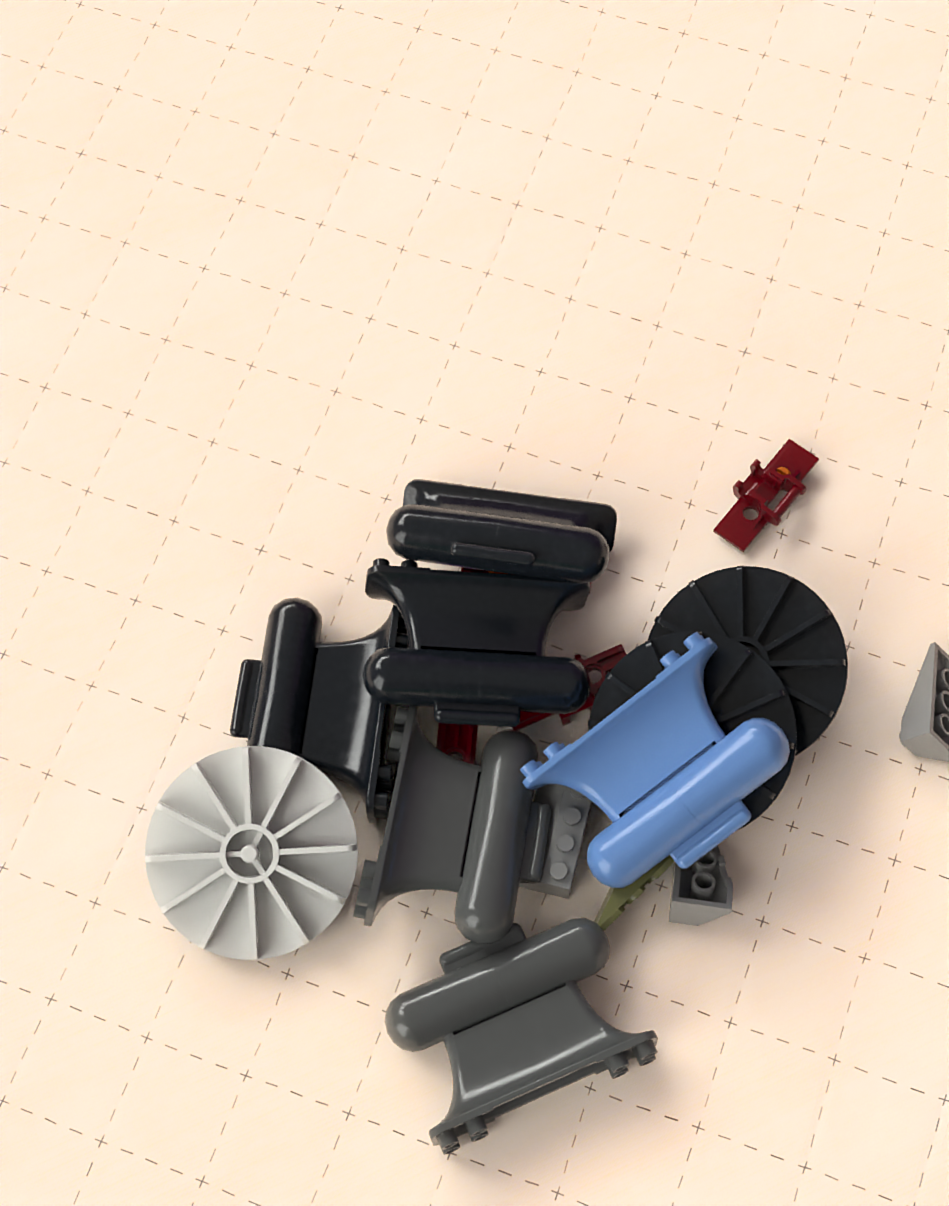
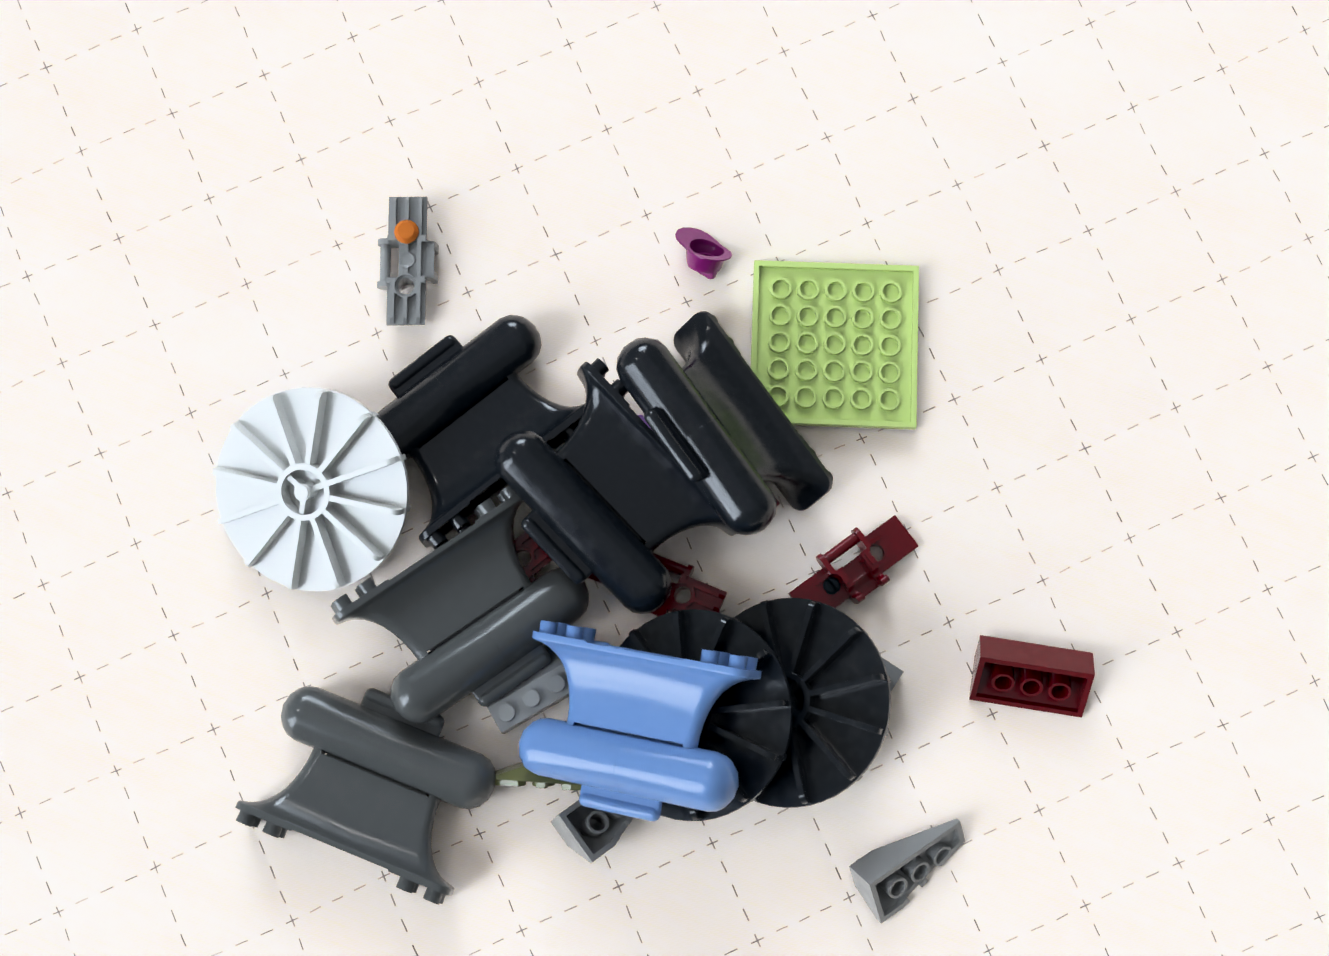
camera: 45 degrees right, 15 degrees up
dark red piece [713,439,819,552] -> none
none -> light grey piece [377,196,439,326]
none -> magenta piece [675,227,732,279]
none -> yellowish green plate [751,260,919,430]
none -> dark red piece [788,515,918,608]
none -> dark red slope [969,635,1095,718]

